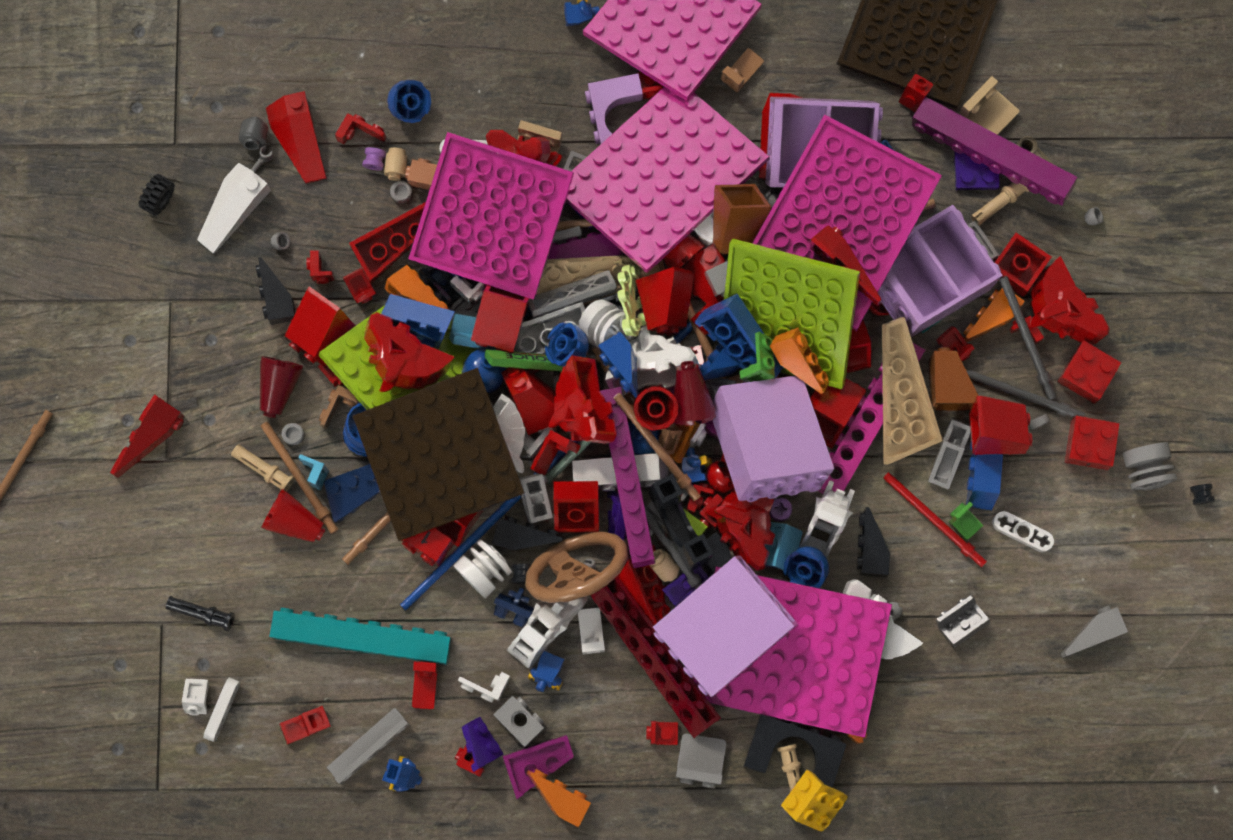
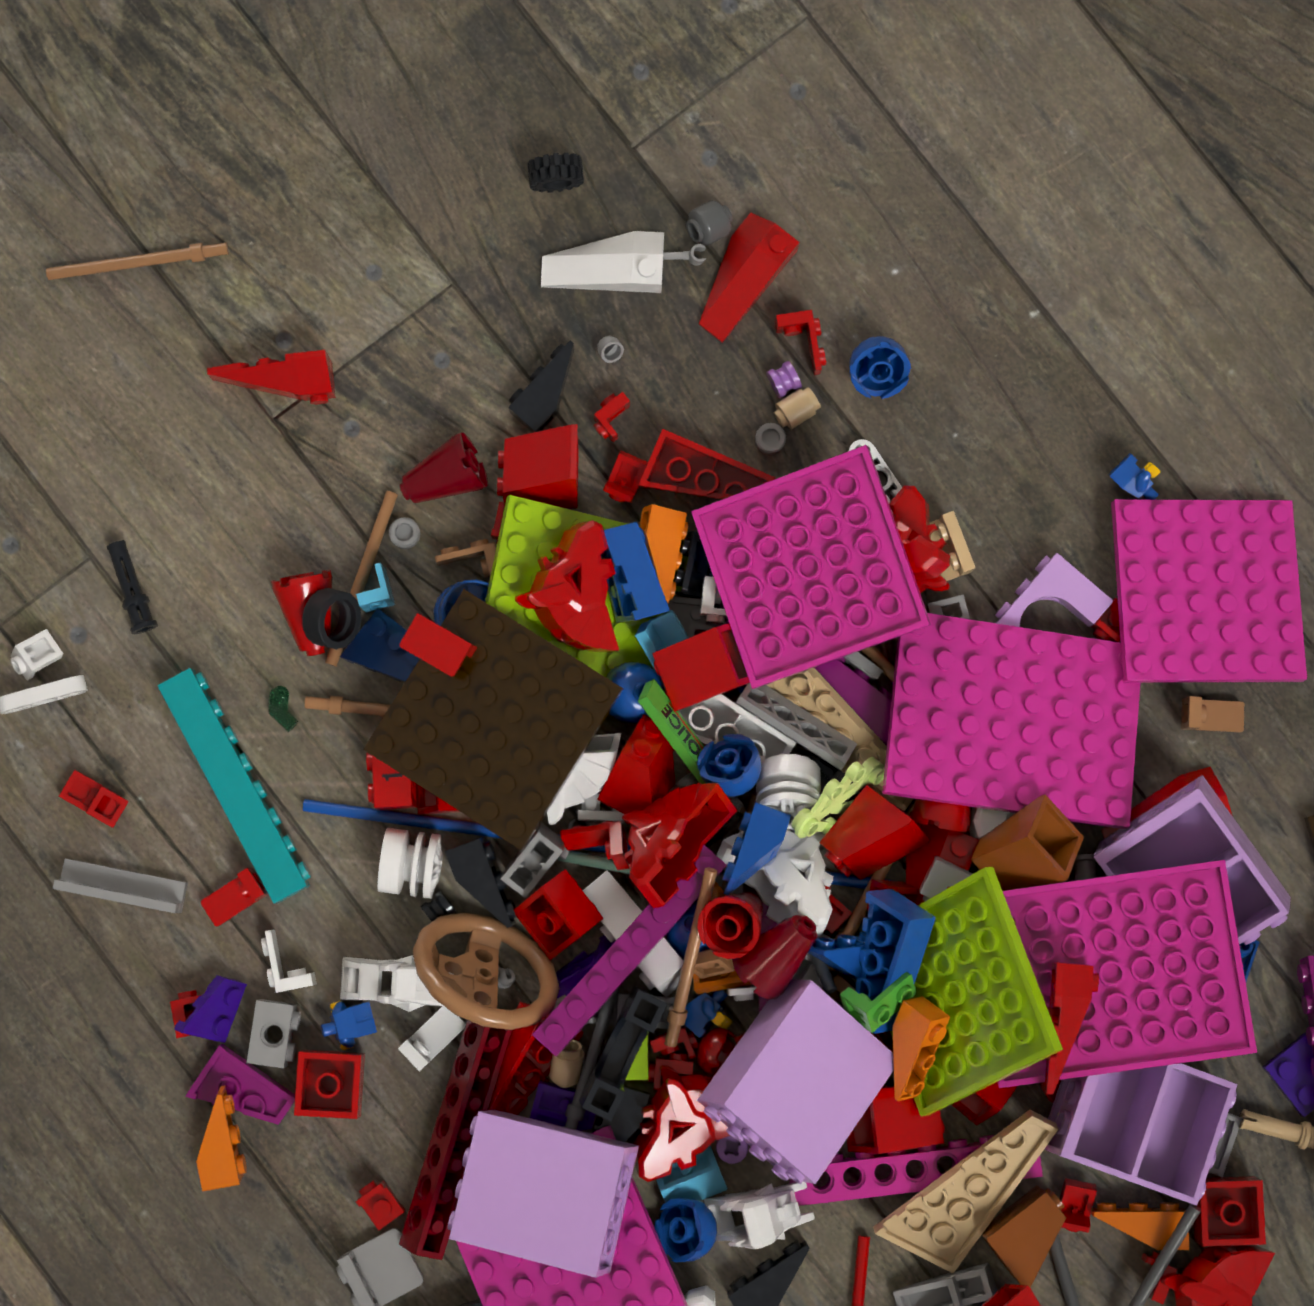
camera: 50 degrees right, 5 degrees up
tan pin [231,444,295,491] -> none
blue piece [382,756,422,792] -> none
nougat brick [405,158,437,190] -> none
dark blue hips [494,587,534,627] -> none
none -> clear green arm [268,686,299,732]
none -> red brick [294,1050,365,1119]
none -> black tyre [302,588,361,650]
none -> red panel [399,613,477,677]

